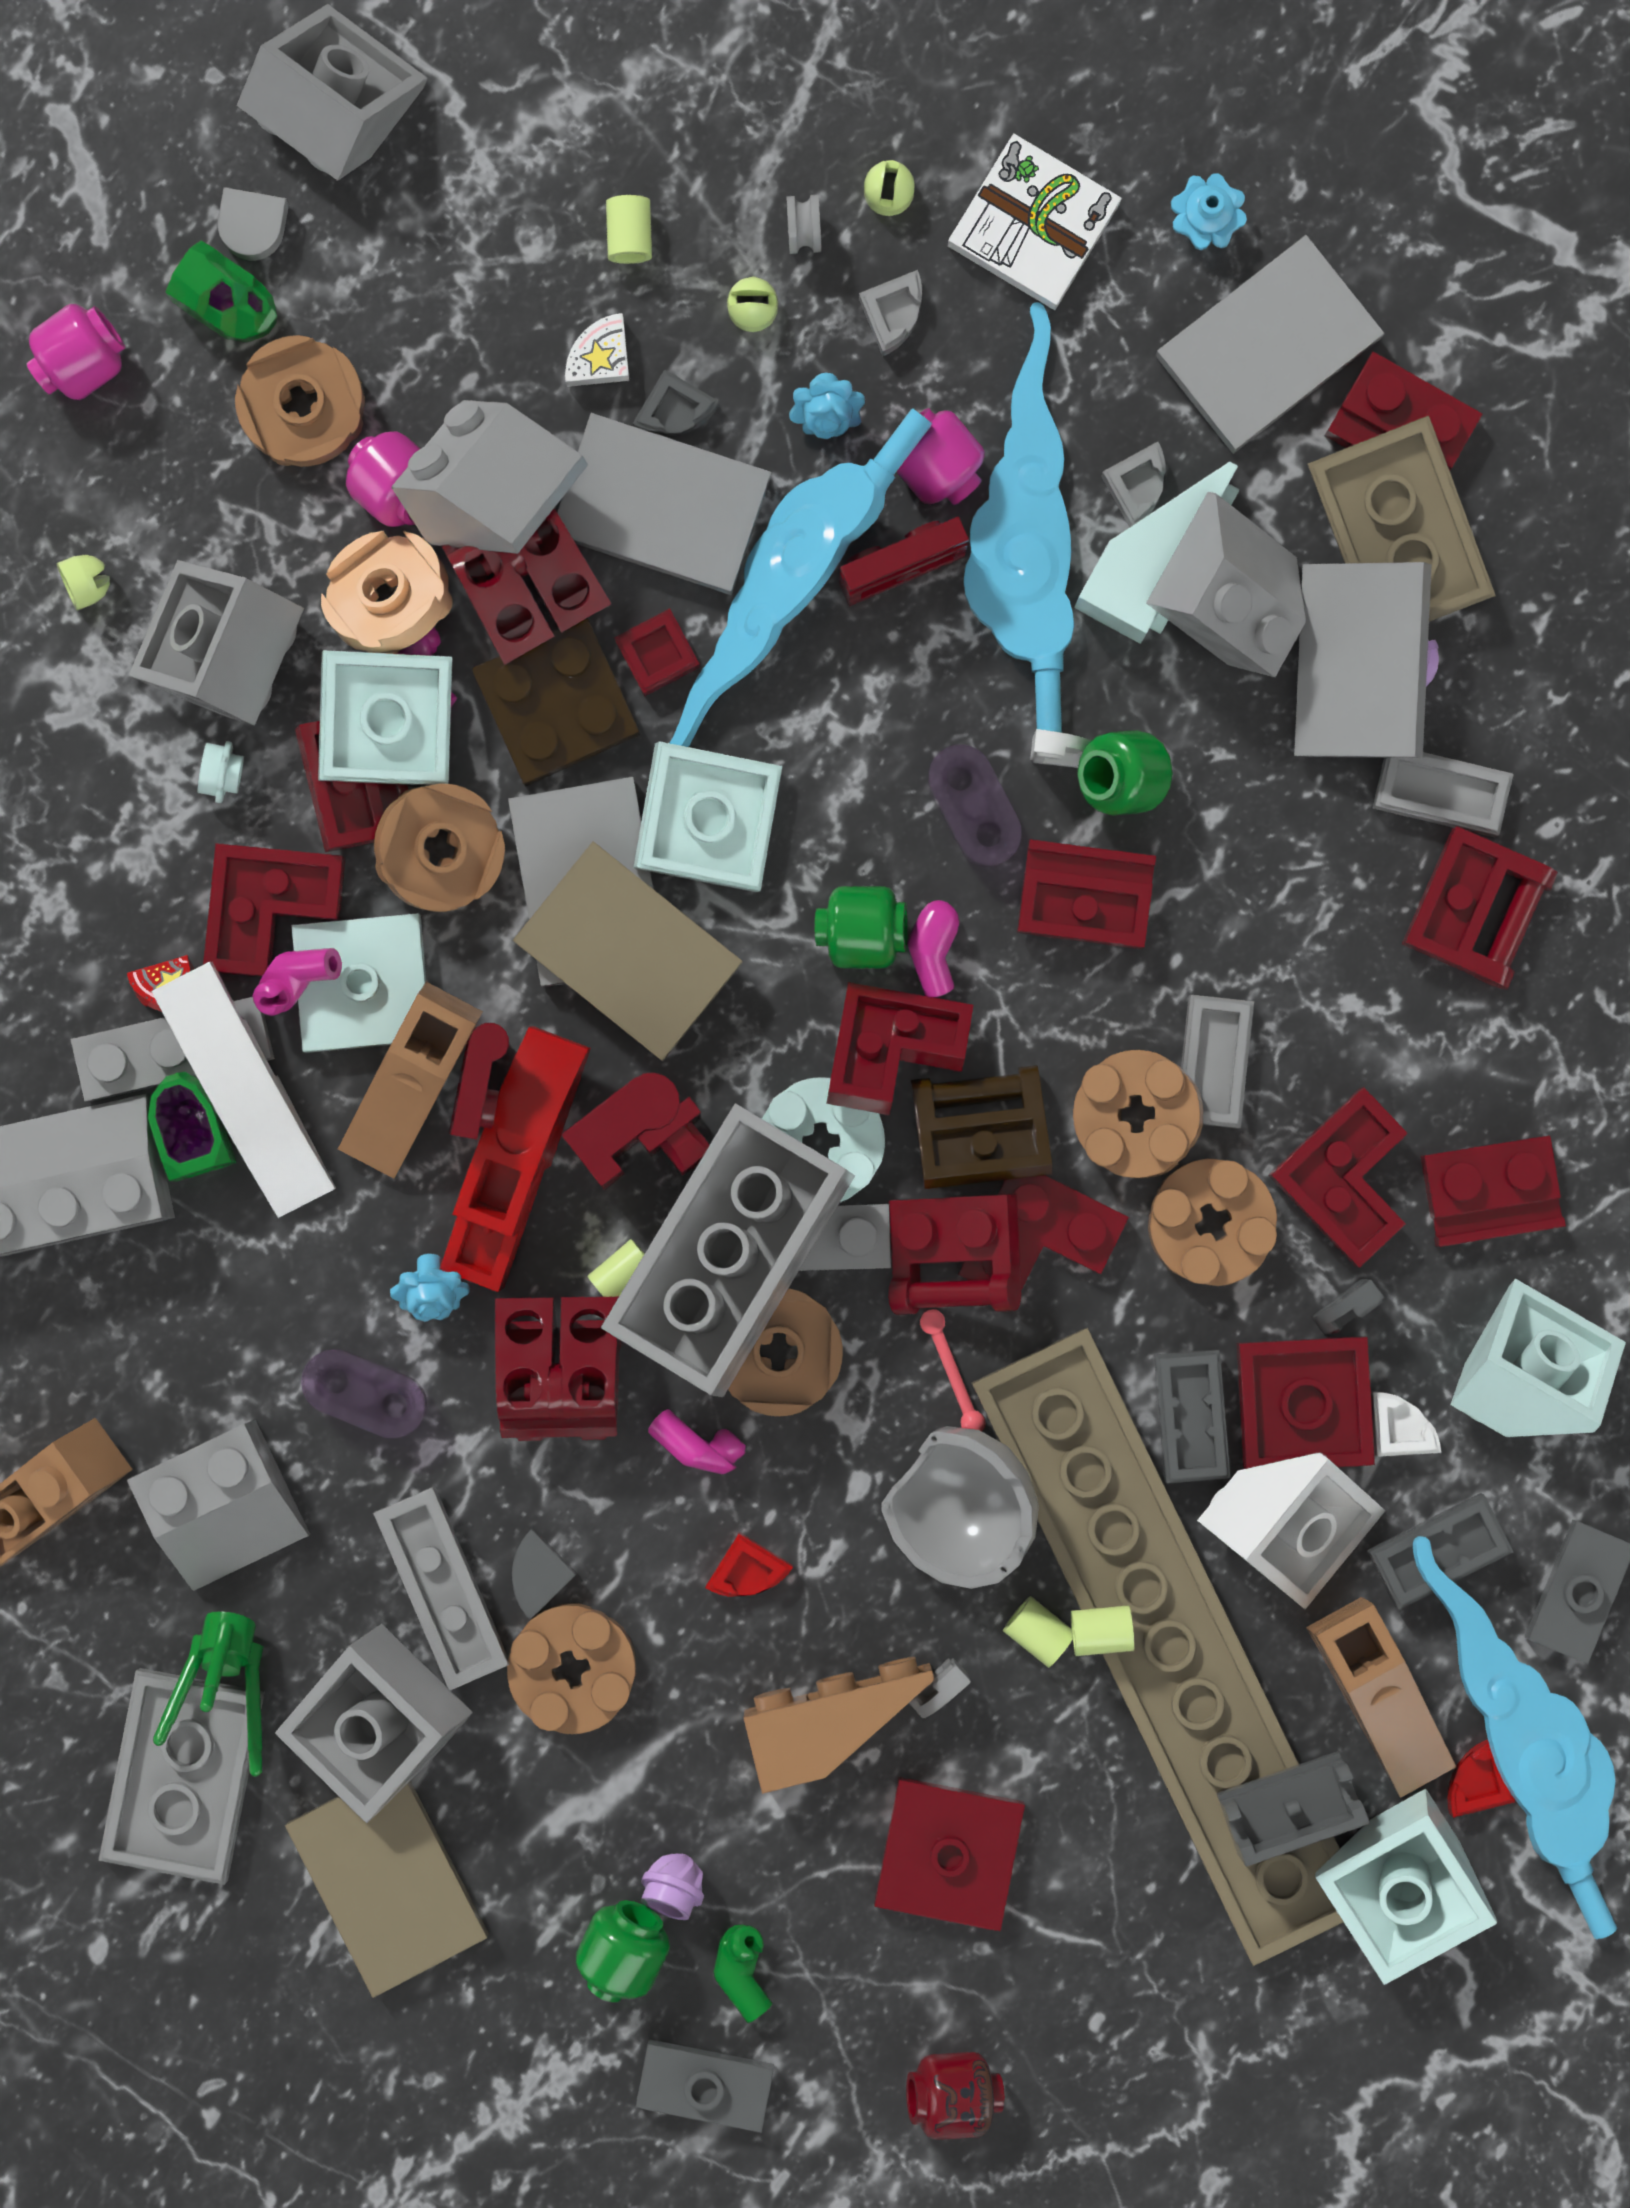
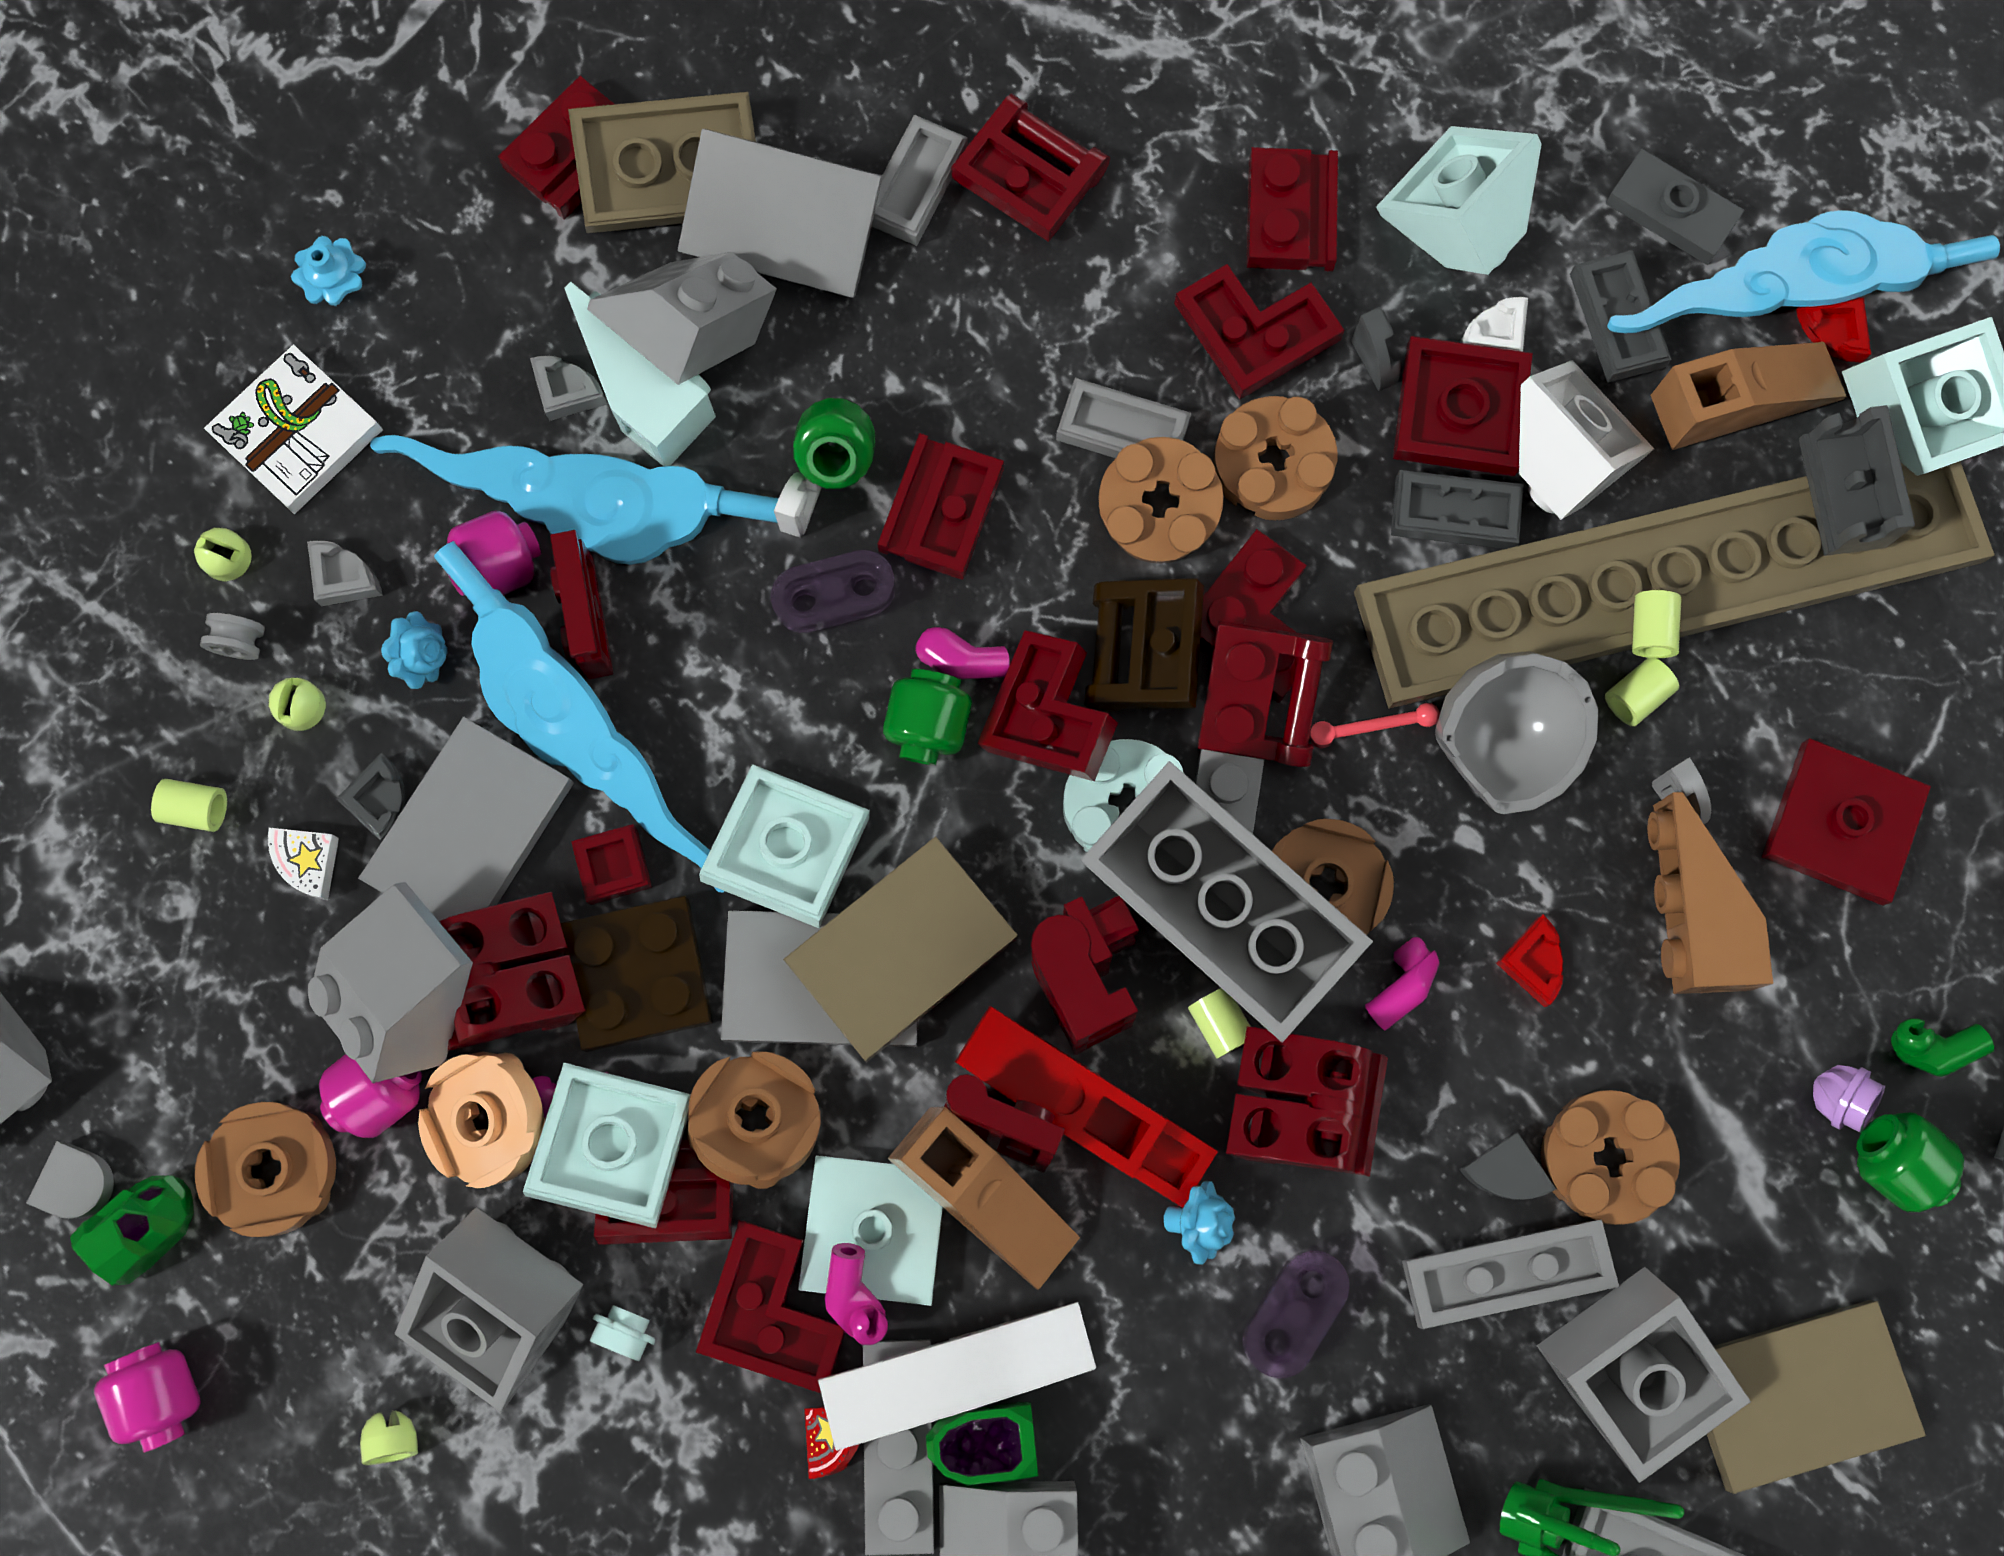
camera: 75 degrees left, 10 degrees down
light grey tile [1155,235,1384,454] -> none

